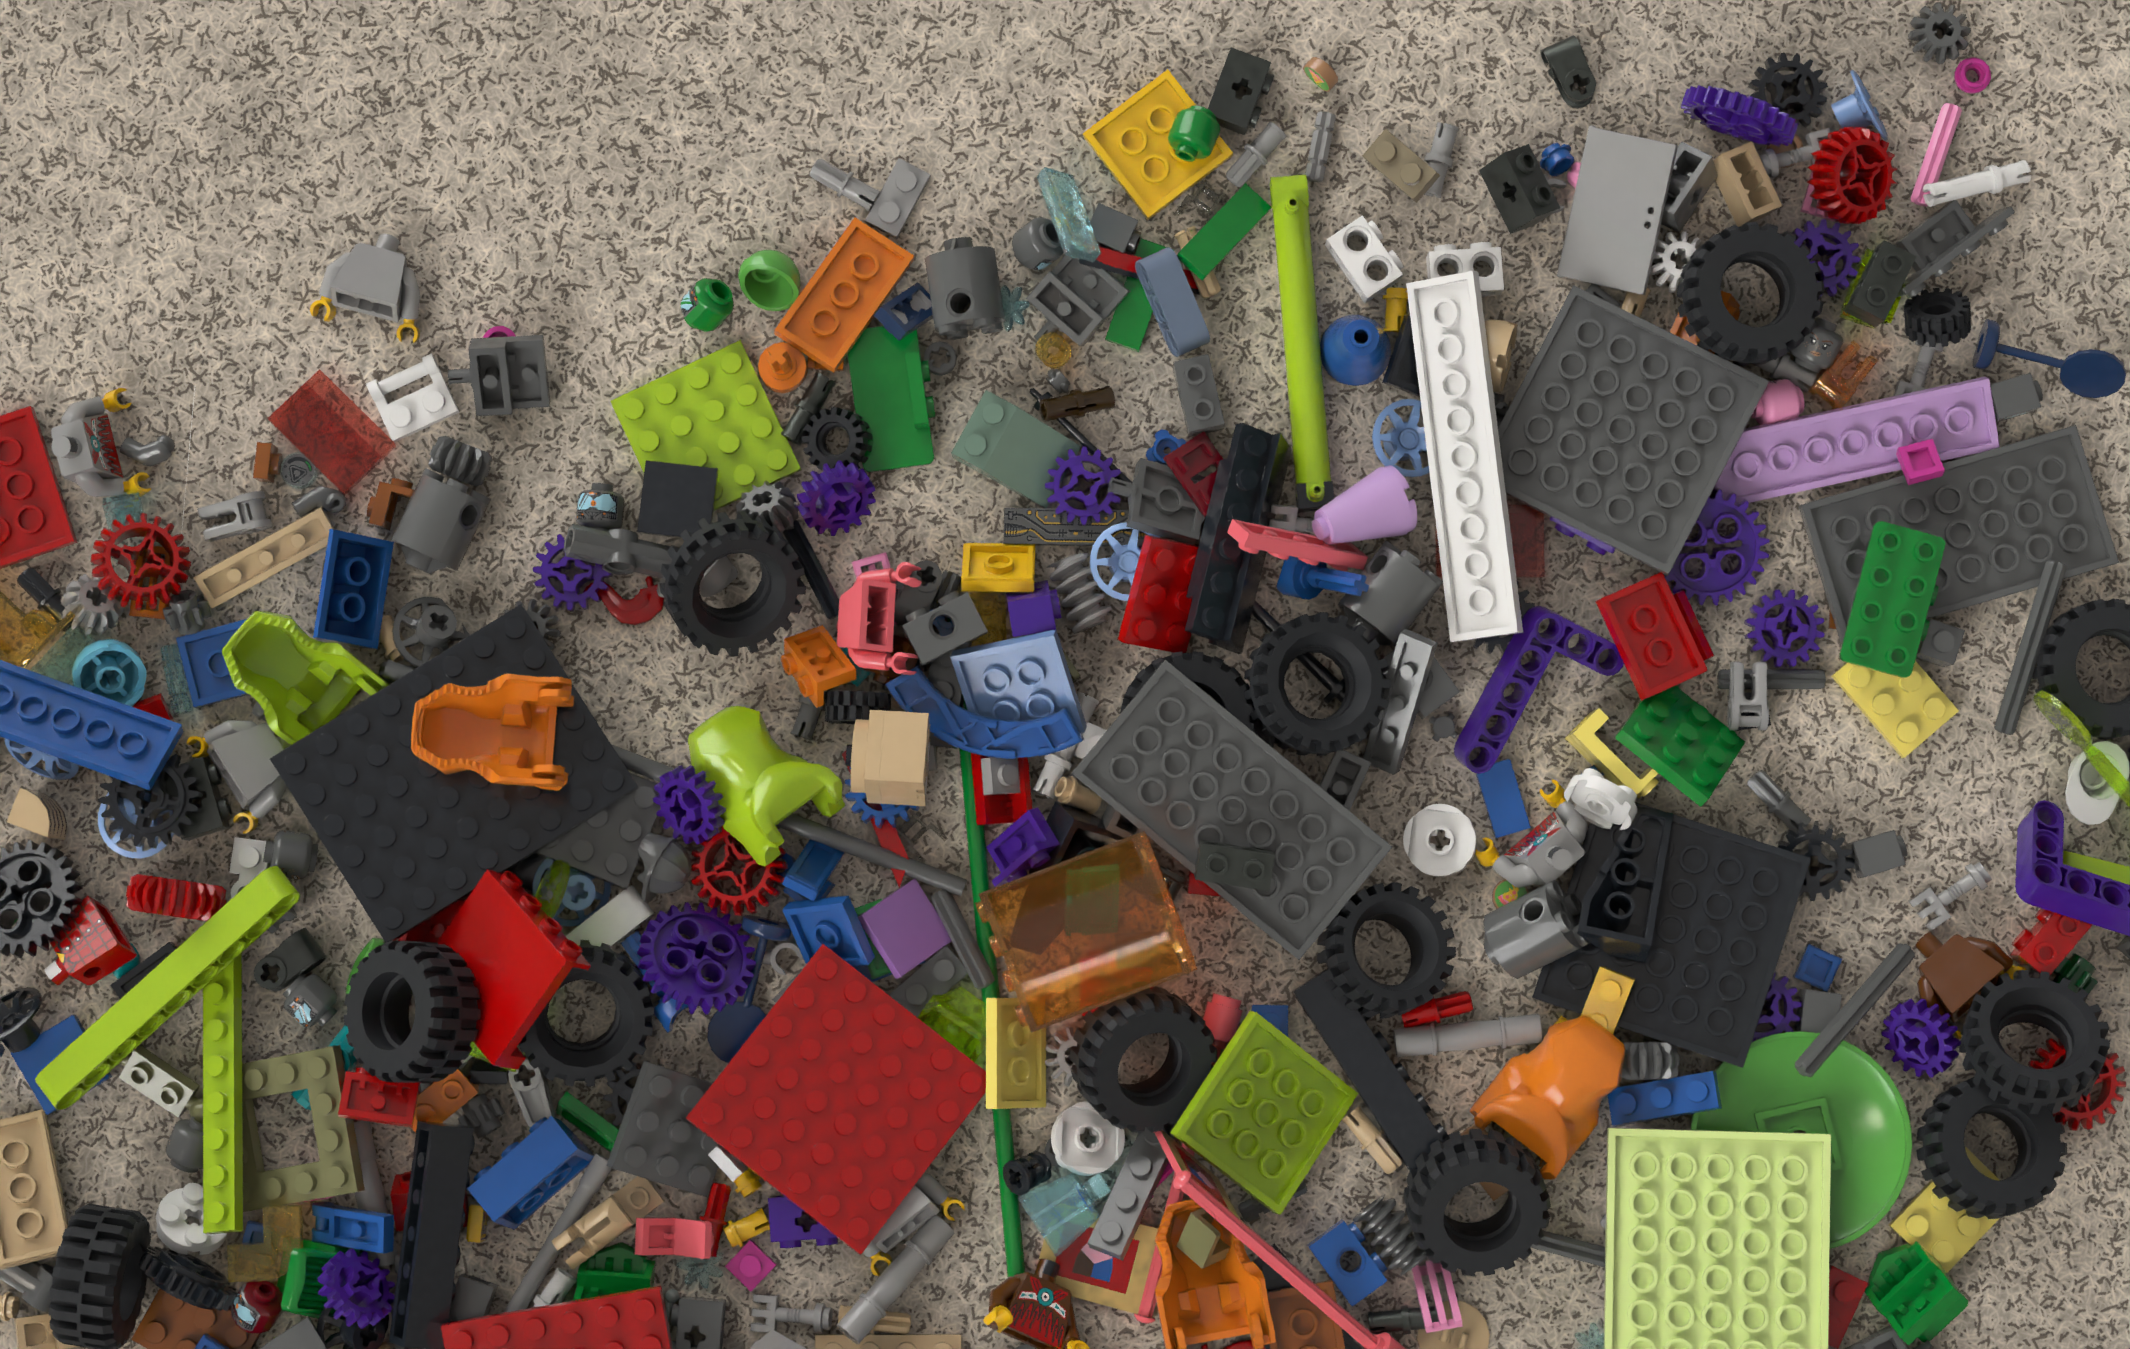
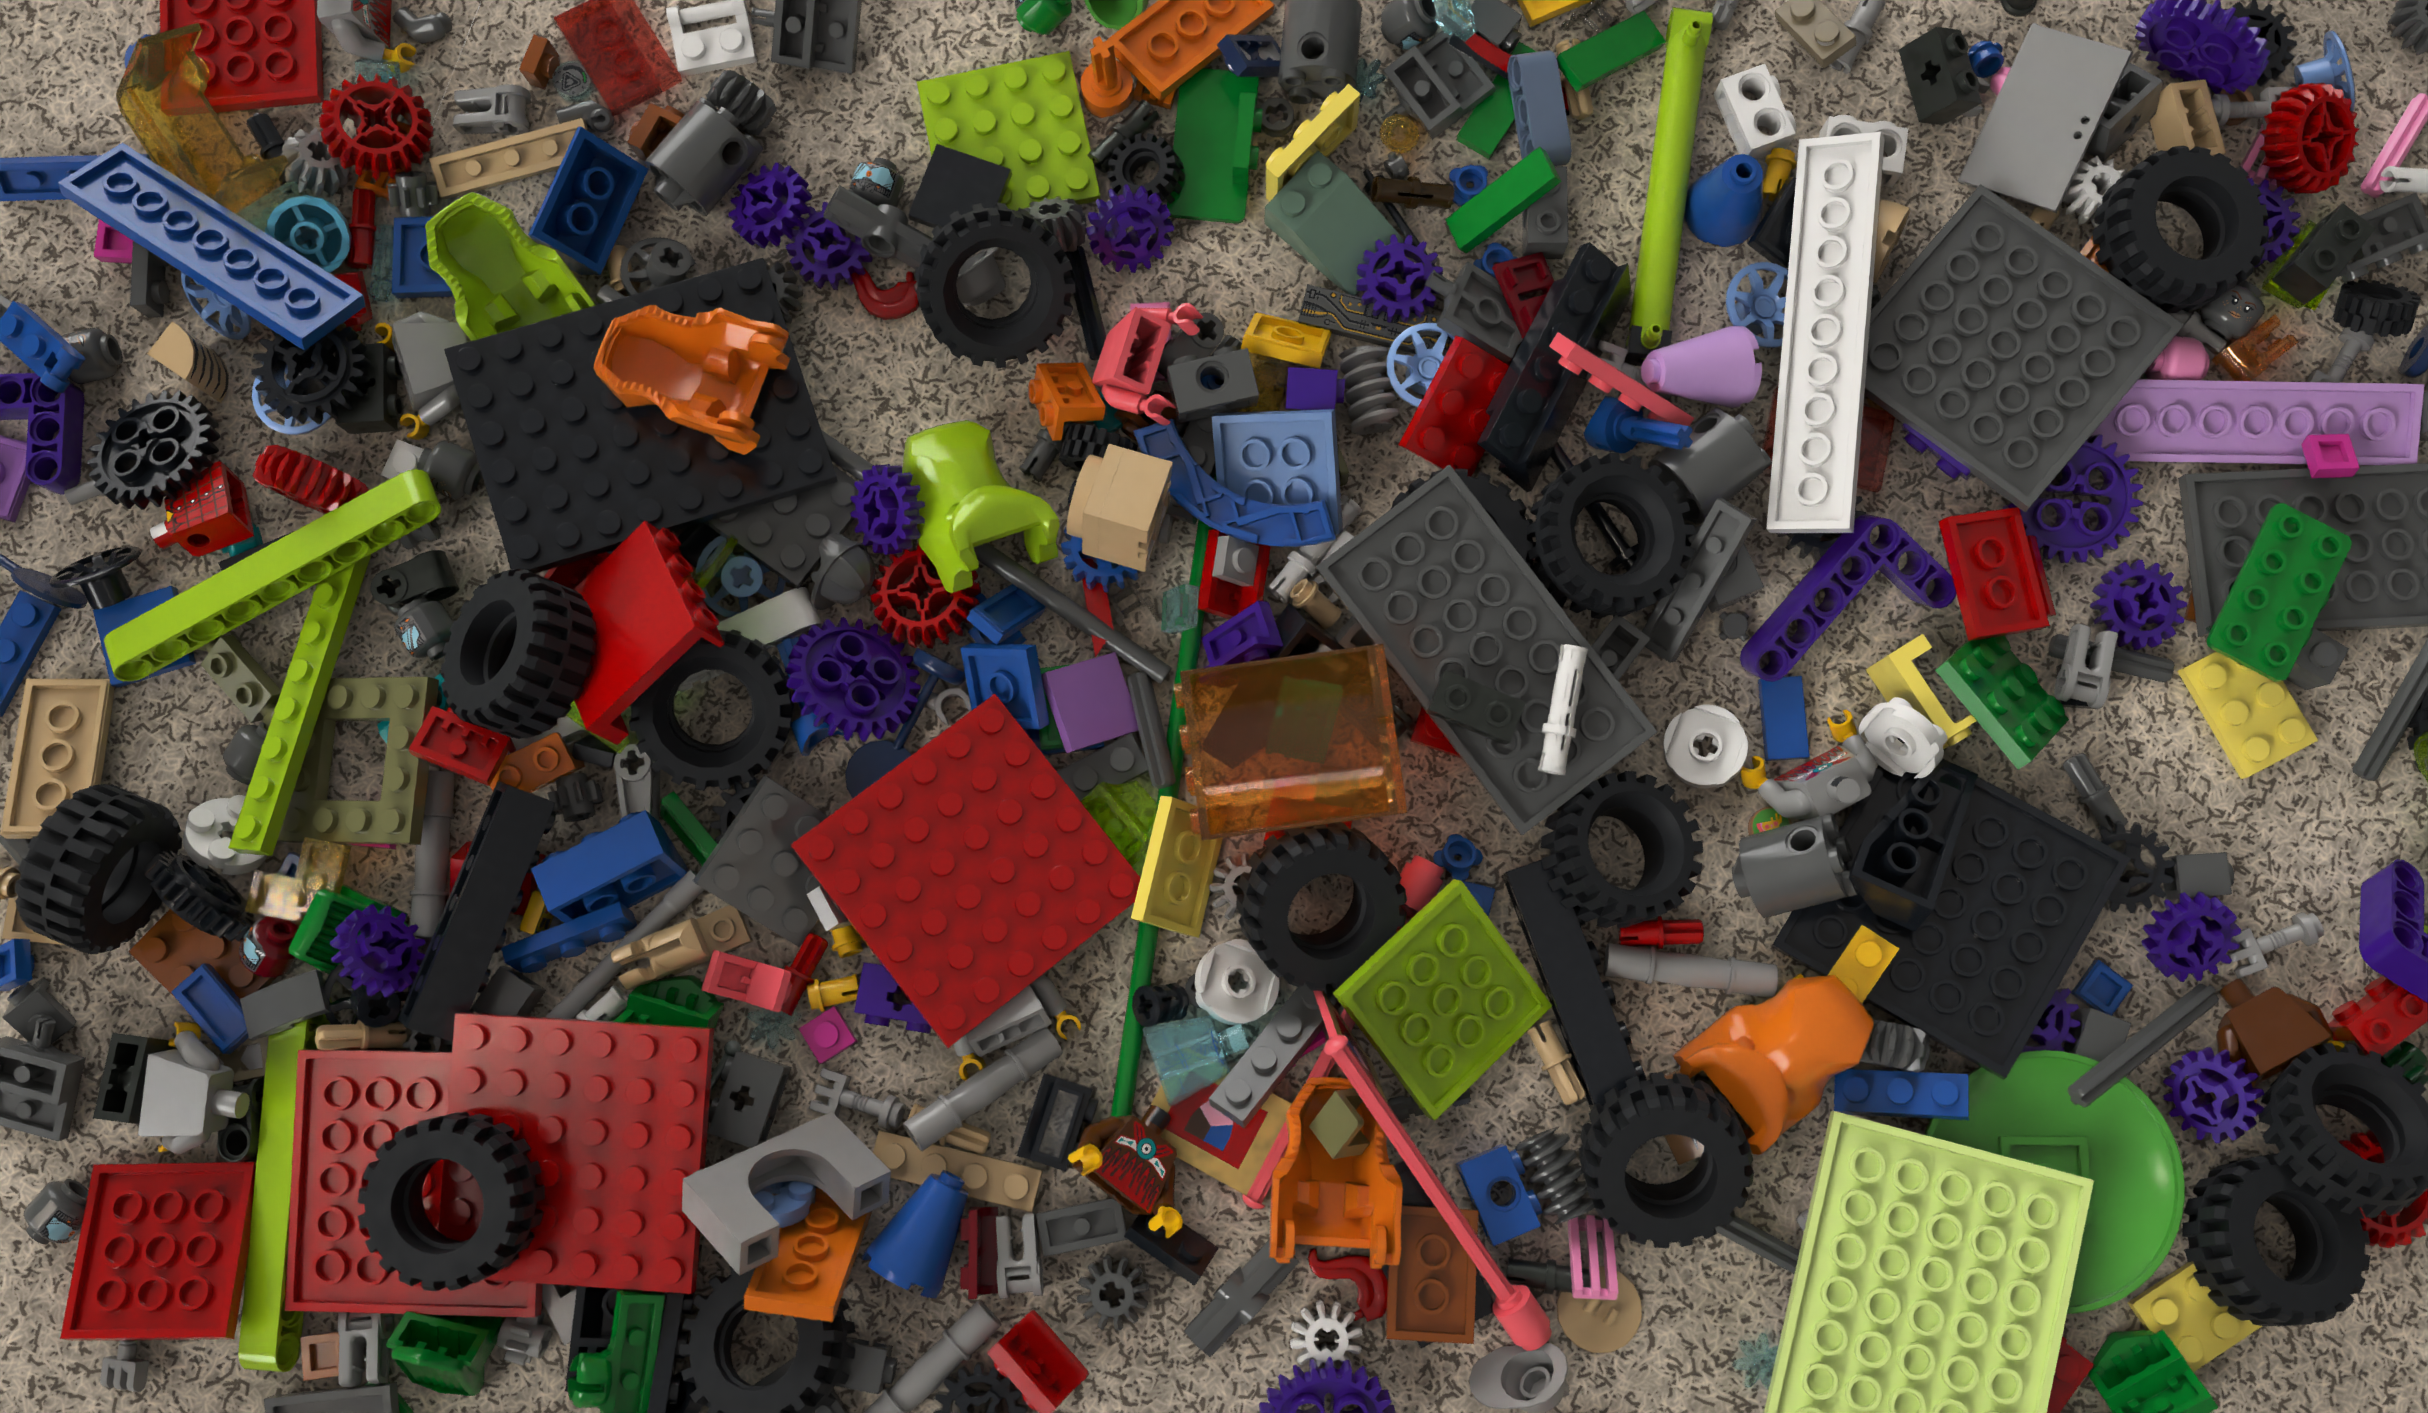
camera: 15 degrees right, 5 degrees down
blue plate [312,1202,394,1254] -> none
none -> red axle [347,189,379,269]
none -> blue plate [501,901,637,973]
none -> dark purple gear [729,163,812,249]
none -> black window [1017,1073,1099,1172]
none -> clear light blue tile [1161,584,1199,634]
none -> light yellow plate [1265,84,1360,202]
none -> blue plate [1433,834,1483,881]
none -> green tile [1445,146,1562,254]
none -> blue plate [1449,165,1488,206]
none -> white pin [1538,644,1588,775]
none -> dark purple gear [2141,892,2242,982]

